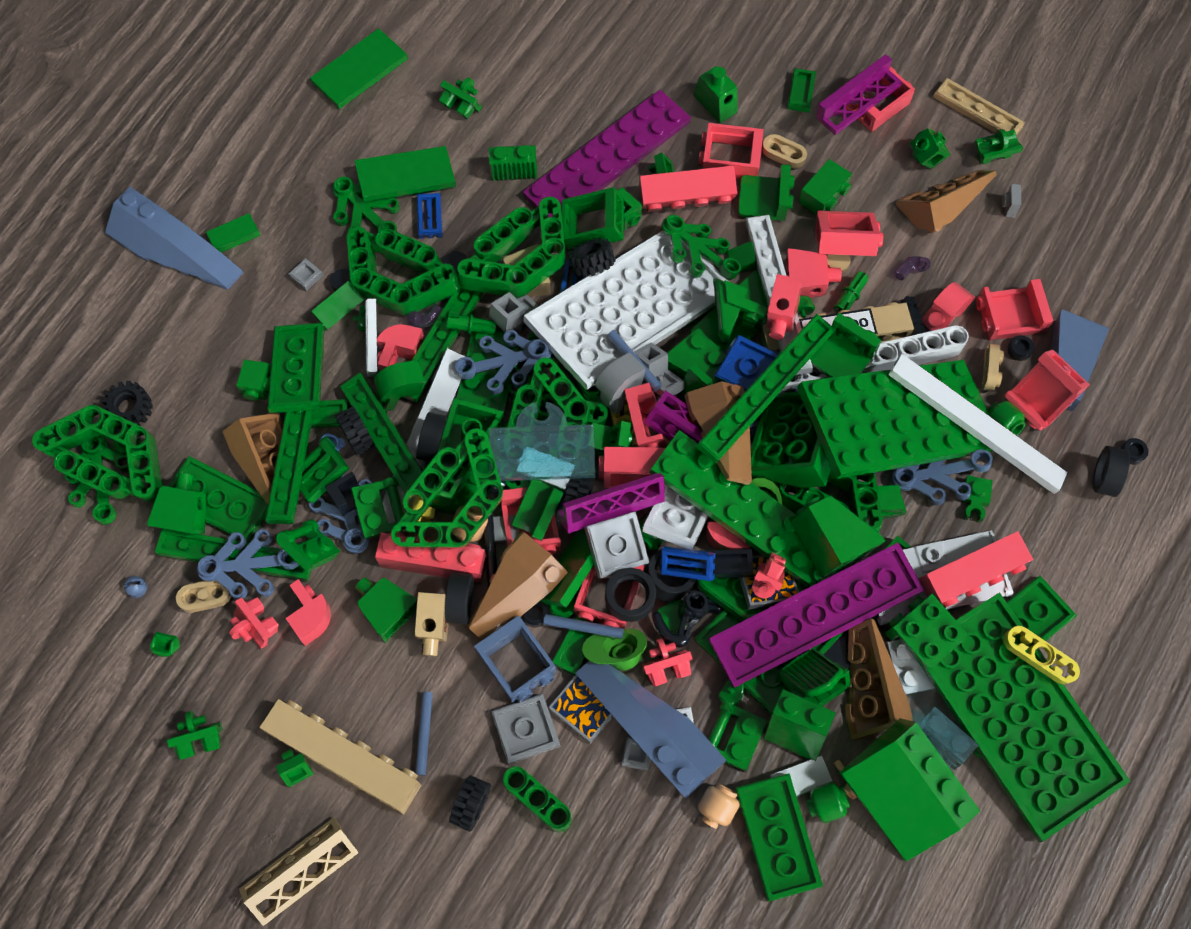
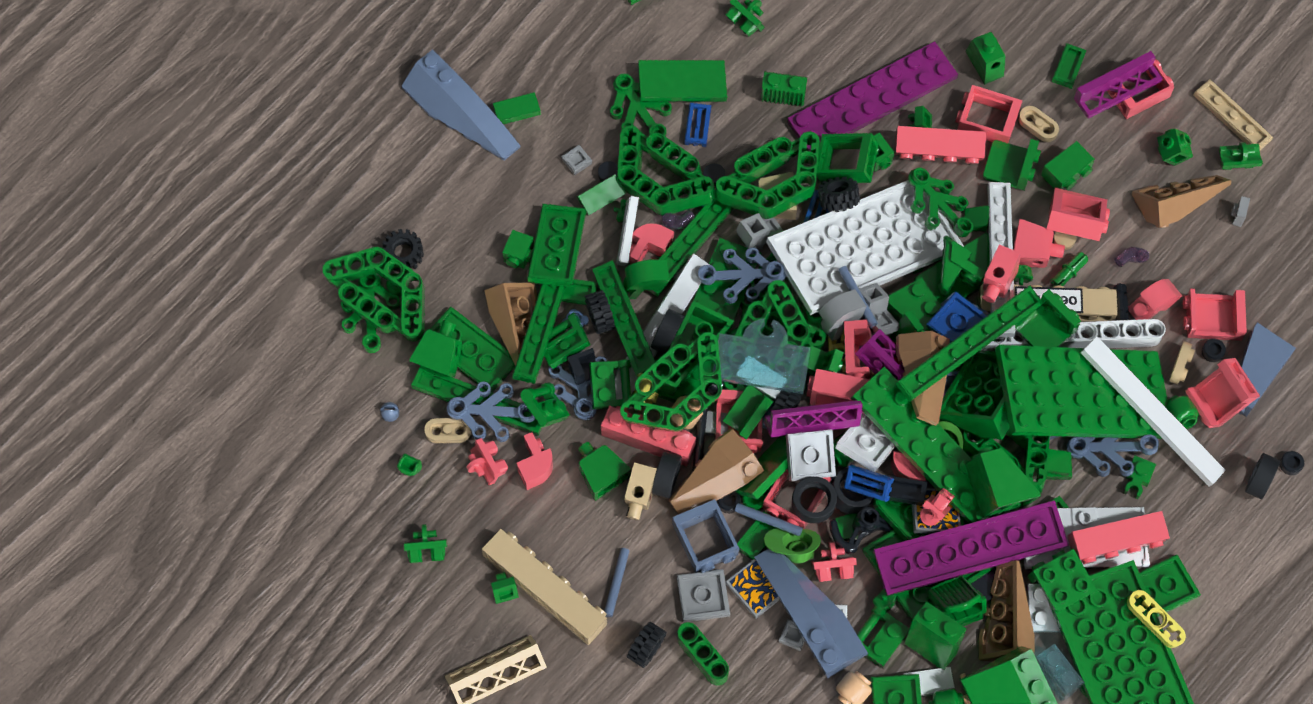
camera: 10 degrees right, 0 degrees up
green axle [446,313,496,334] -> none

